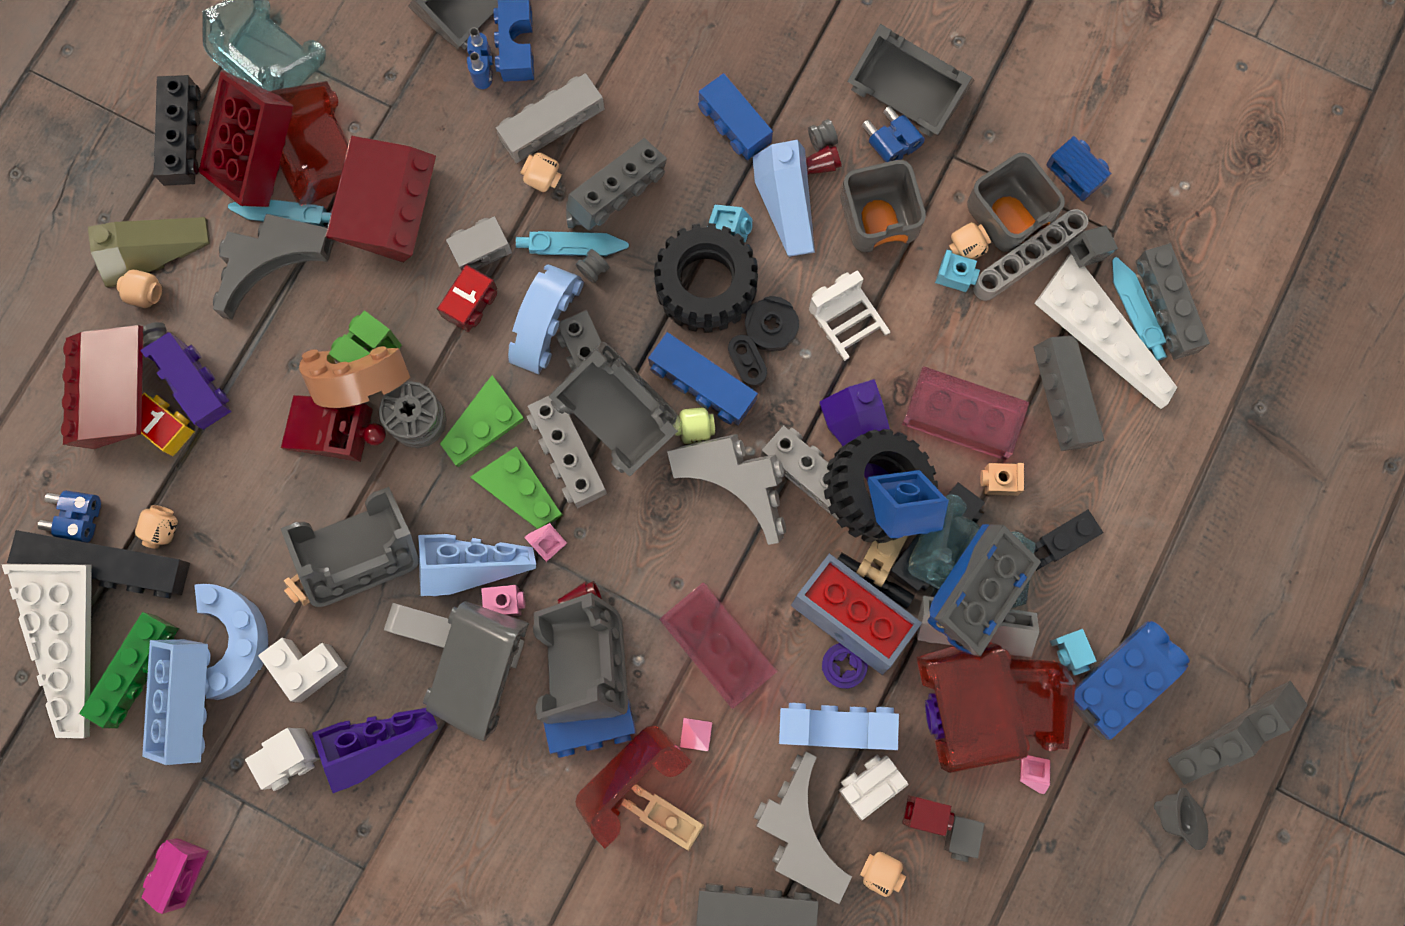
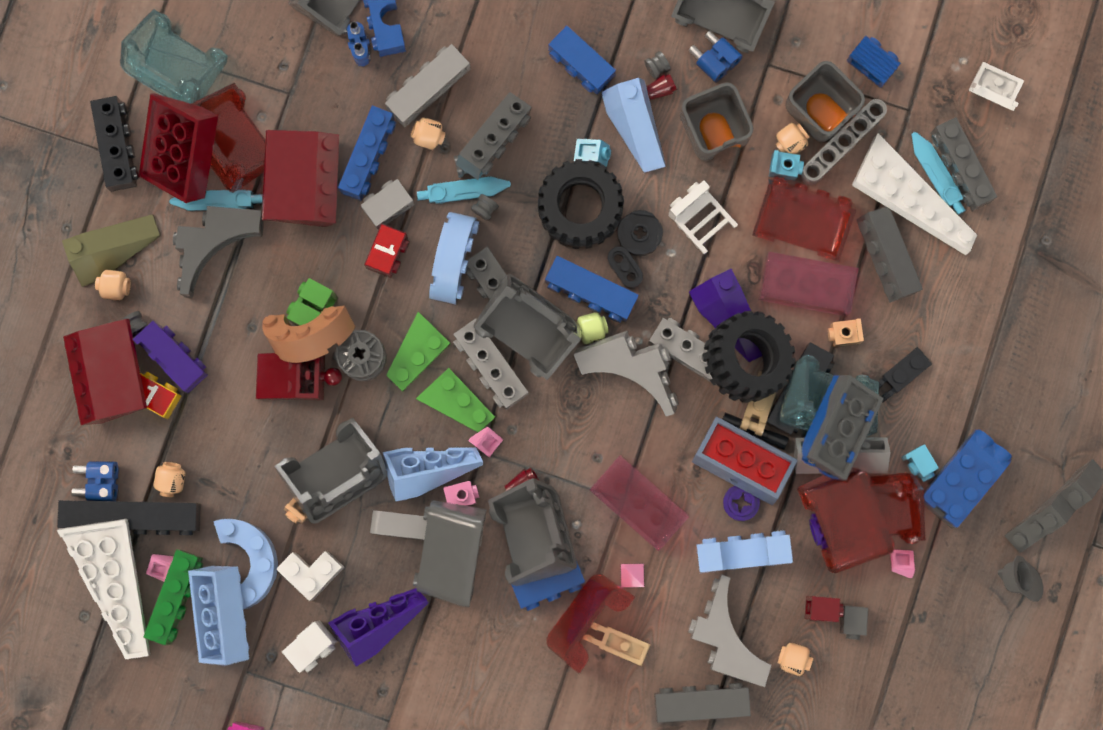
camera: 10 degrees left, 5 degrees up
white brick [839,754,909,820] -> none
blue slope [868,470,949,538] -> none
dark grey brick [1067,225,1118,268] -> none
none -> bright pink slope [146,554,174,582]
none -> blue brick [338,105,396,201]
none -> clear red windscreen [752,176,856,262]
none -> white plate [969,62,1024,111]

